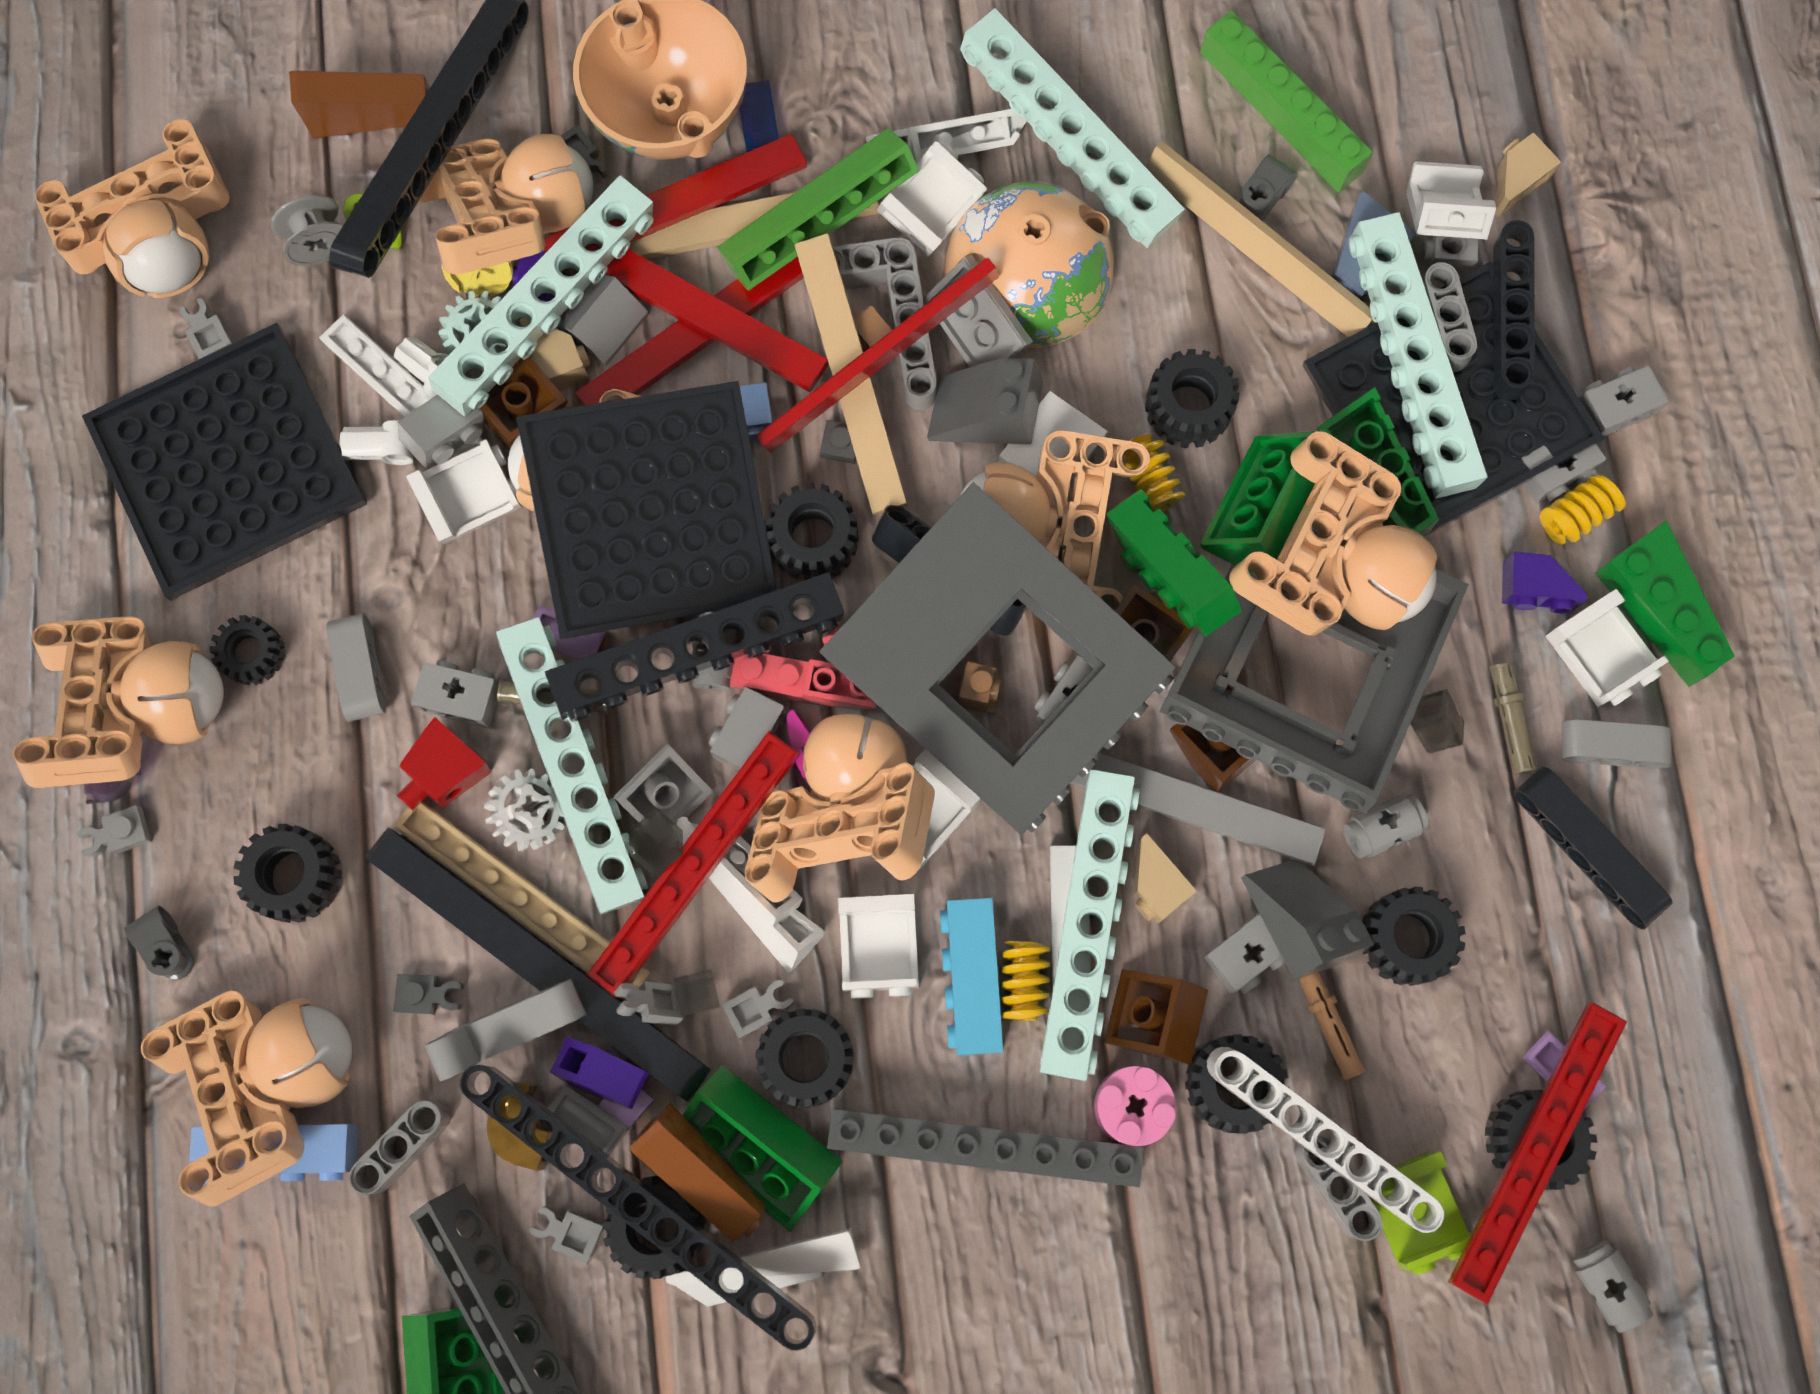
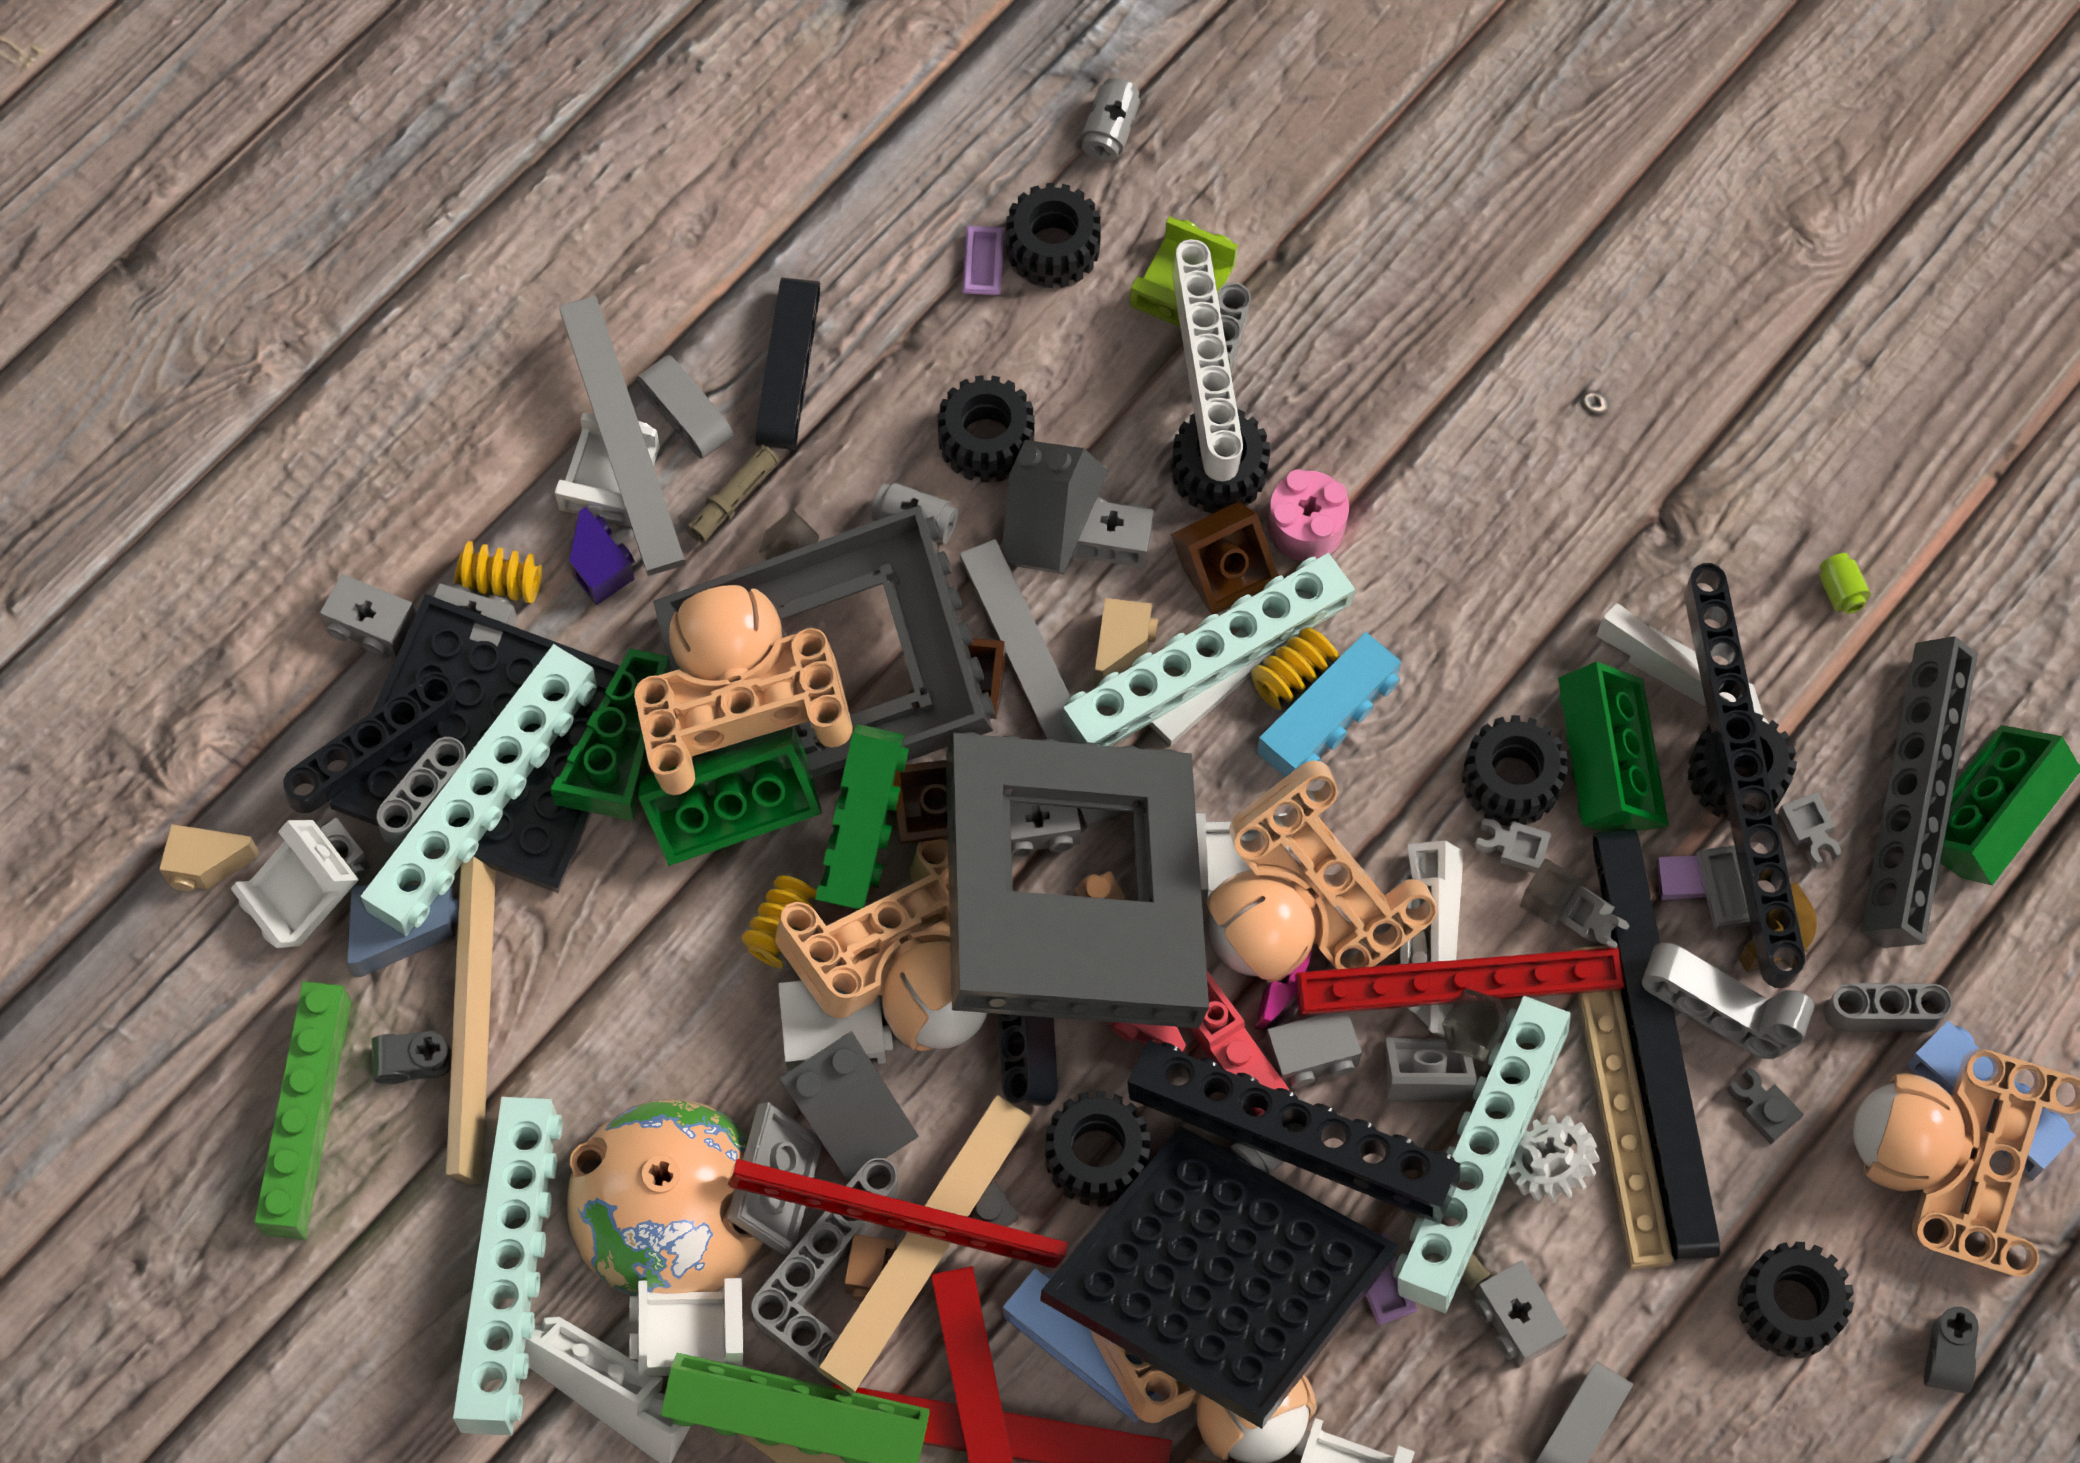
camera: 135 degrees left, 10 degrees down
red torso [396,717,491,811] -> none
dark purple slope [549,1037,649,1109] -> none
dark orange slope [629,1102,766,1242] -> none
dark grey brick [827,1109,1143,1188] -> none
white panel [838,894,919,999] -> none
black tyre [1145,349,1240,448] -> none
medium nougat pin [1298,972,1366,1080] -> none
red tile [1448,1002,1628,1305] -> none
green wedge [1595,521,1735,687] -> none
none -> light grey tile [559,295,686,576]

